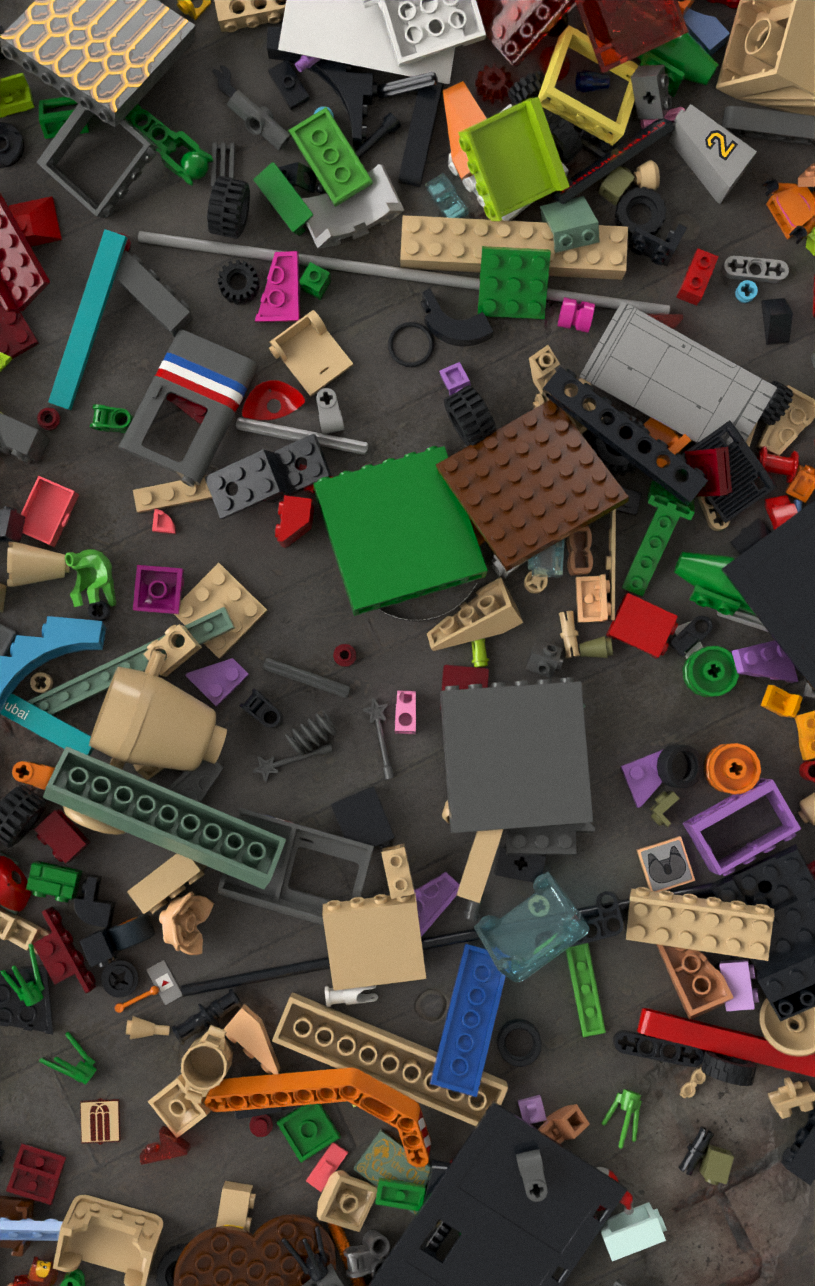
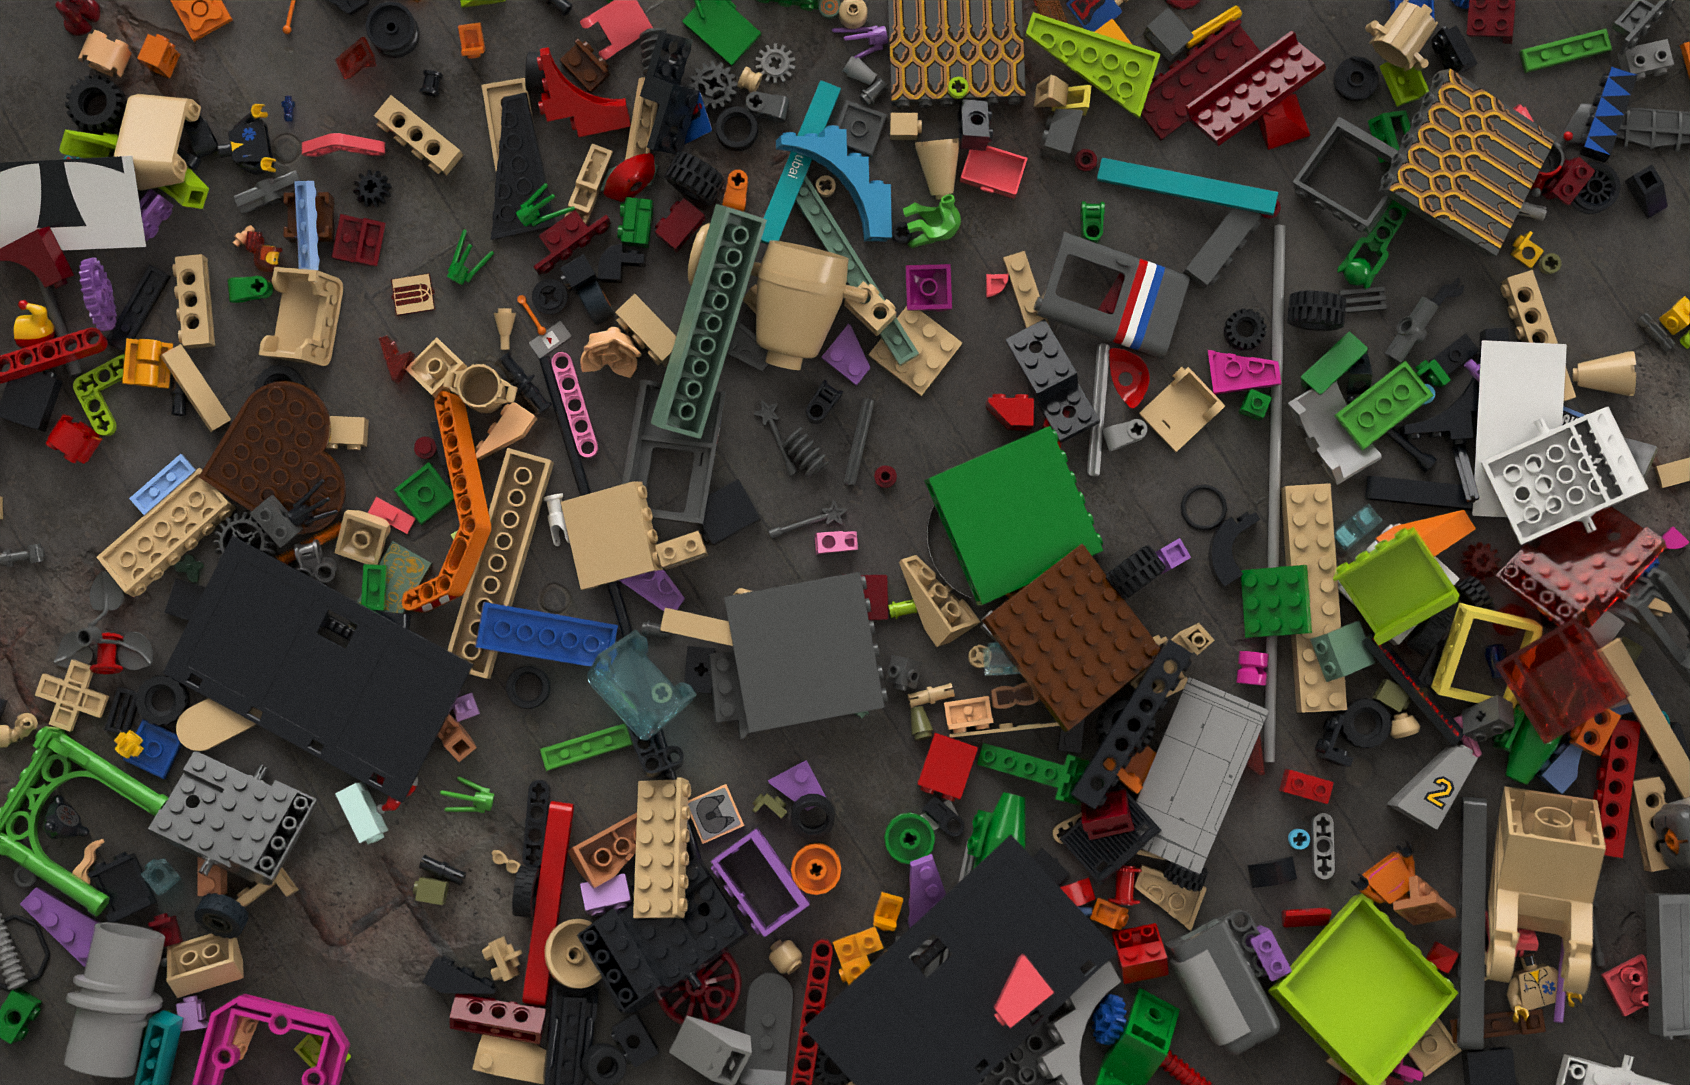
camera: 80 degrees right, 0 degrees up
dark grey piece [516,1149,548,1202] -> none
none -> bright pink beam [552,352,598,459]
none -> green bracket [1415,359,1451,388]

